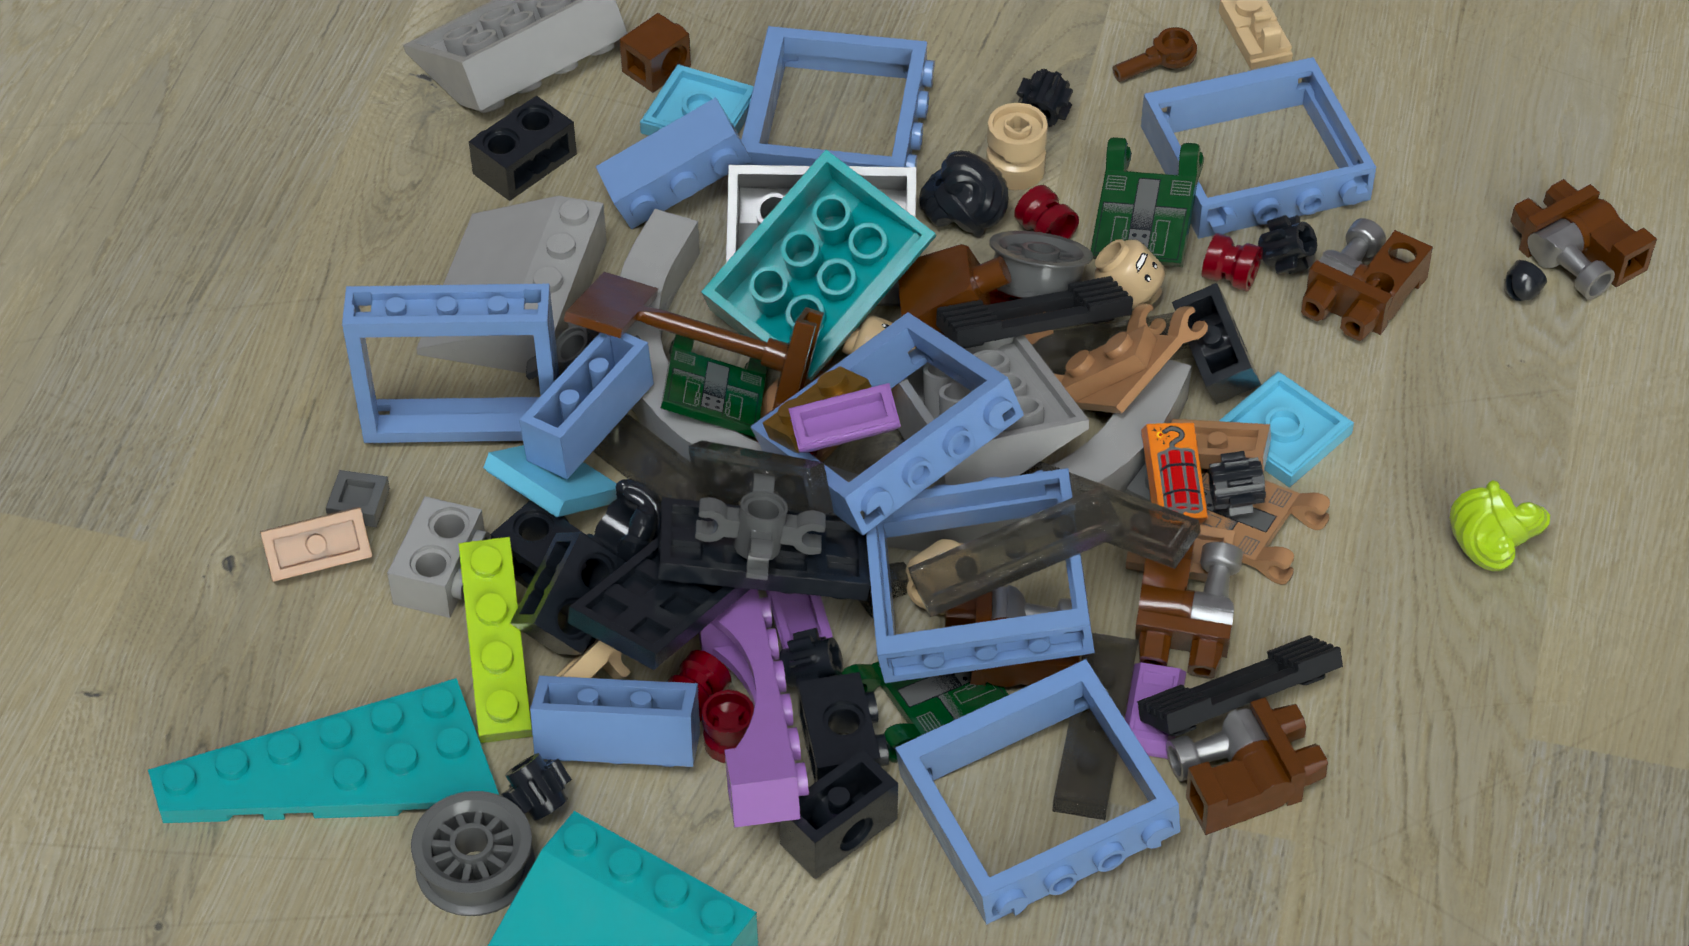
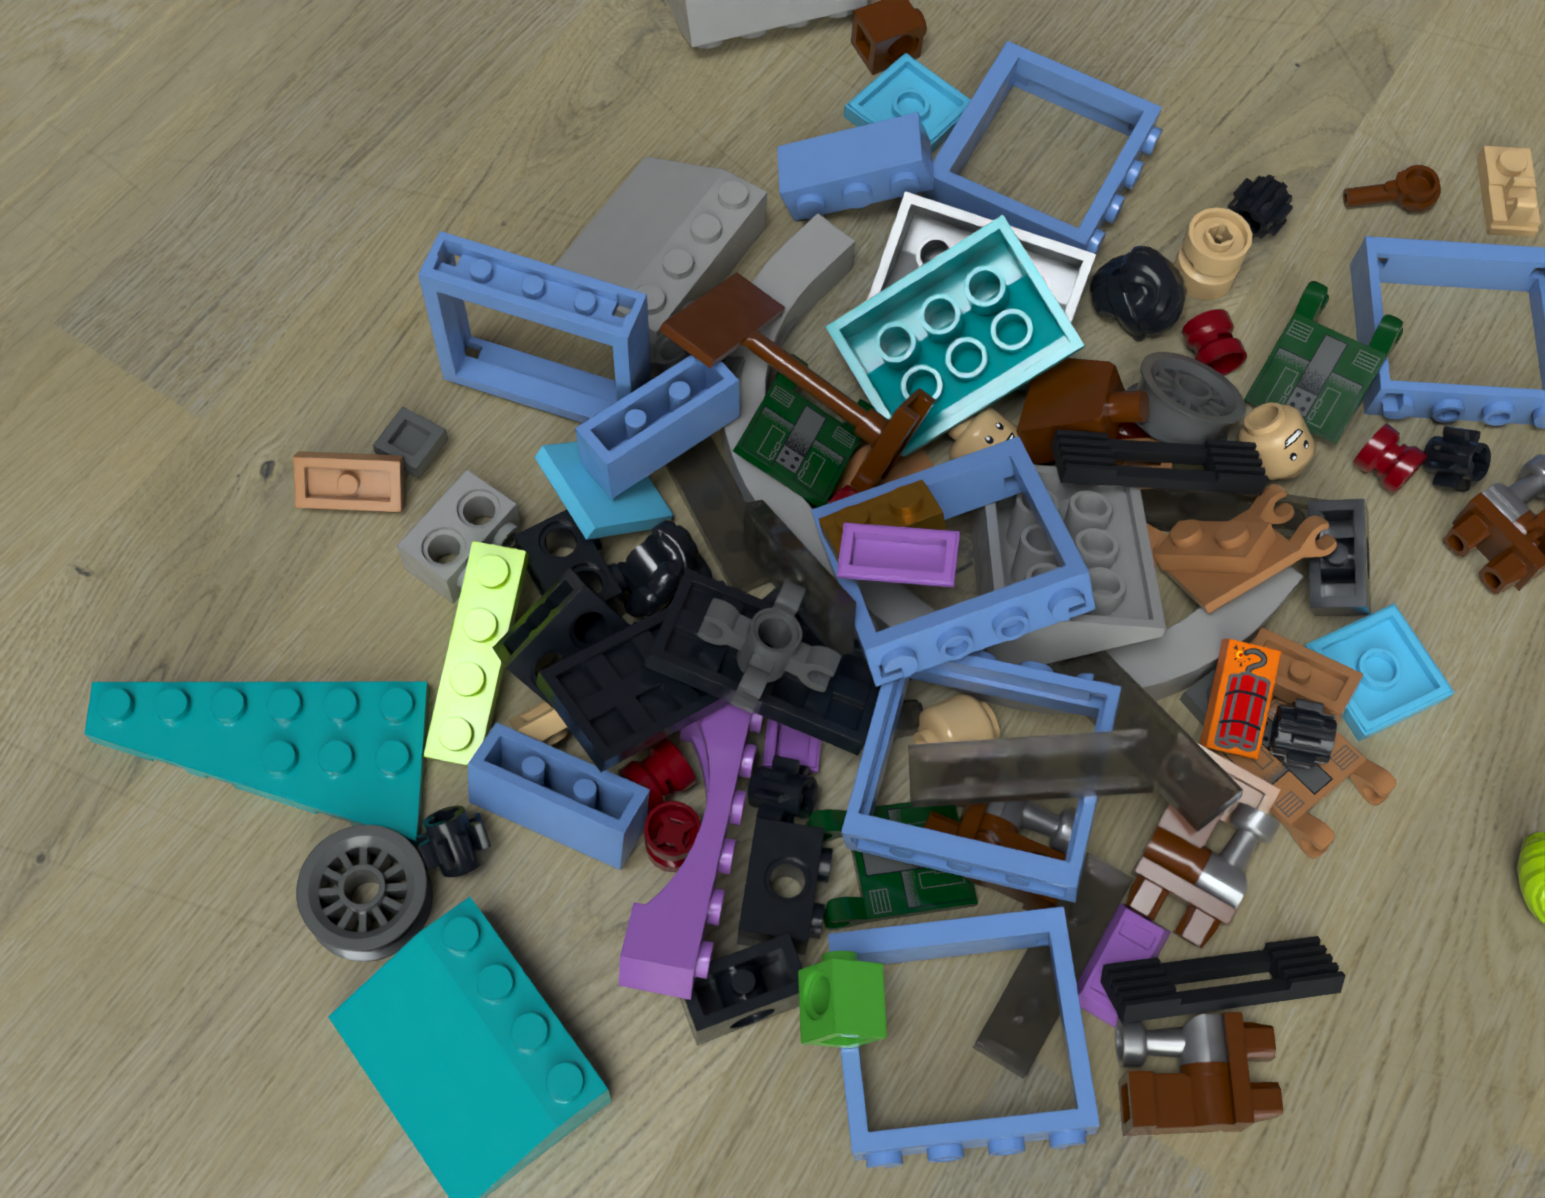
camera: 15 degrees right, 15 degrees up
black brick [469,95,577,201] -> none
none -> bright green brick [798,951,887,1049]

